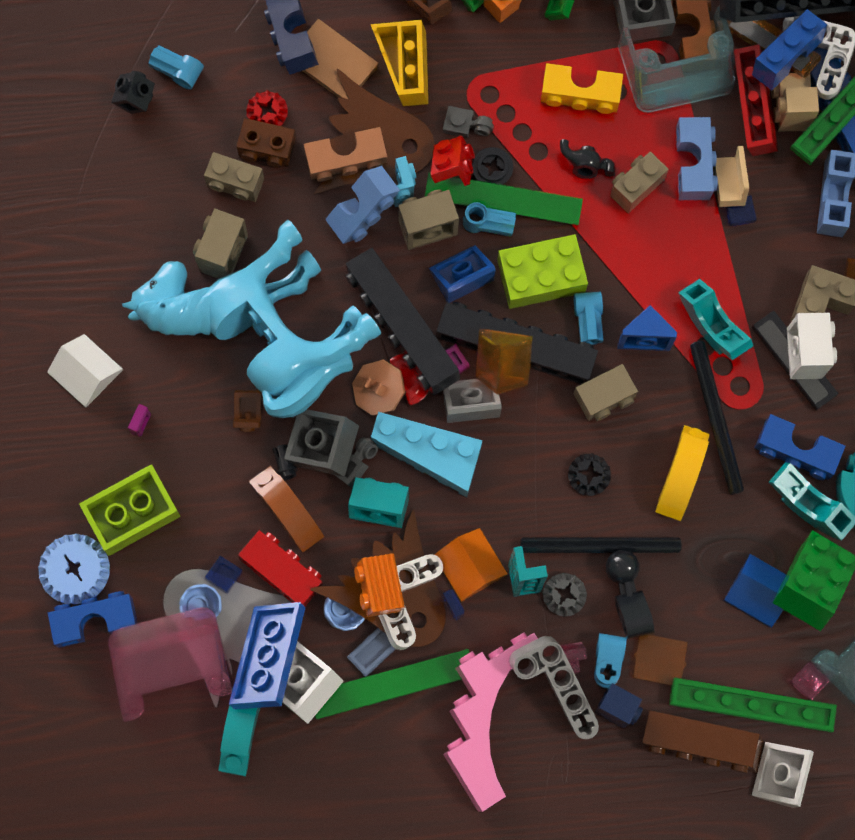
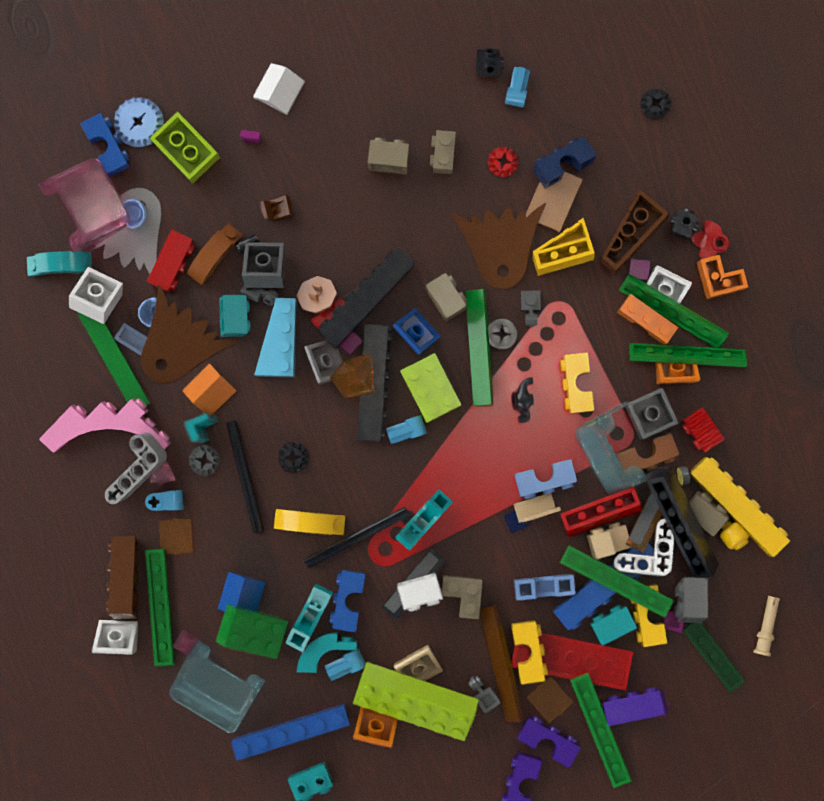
camera: 85 degrees right, 10 degrees up
medium azure animal [122,219,381,418] -> none
clear blue tile [205,555,243,594] -> none
blue plate [229,602,306,709] -> none
reddish brown brick [237,118,296,168] -> none
nougat arch [304,127,387,181] -> none
medium blue arch [325,166,400,244] -> none
orange brick [354,553,405,617] -> none
white beam [379,554,443,650] -> none
medium azure bracket [392,156,416,207] -> none
red bracket [431,136,475,186] -> none
clear blue tile [442,589,465,621] -> none
dark azure piece [463,202,516,237] -> none
dark tan brick [573,364,638,421] -> none
dark blue brick [594,683,643,728] -> none
black beam [606,550,655,639] -> none
dark tan brick [610,151,669,213] -> none
blue slope [617,305,677,351] -> none
blue arch [752,9,827,90] -> none

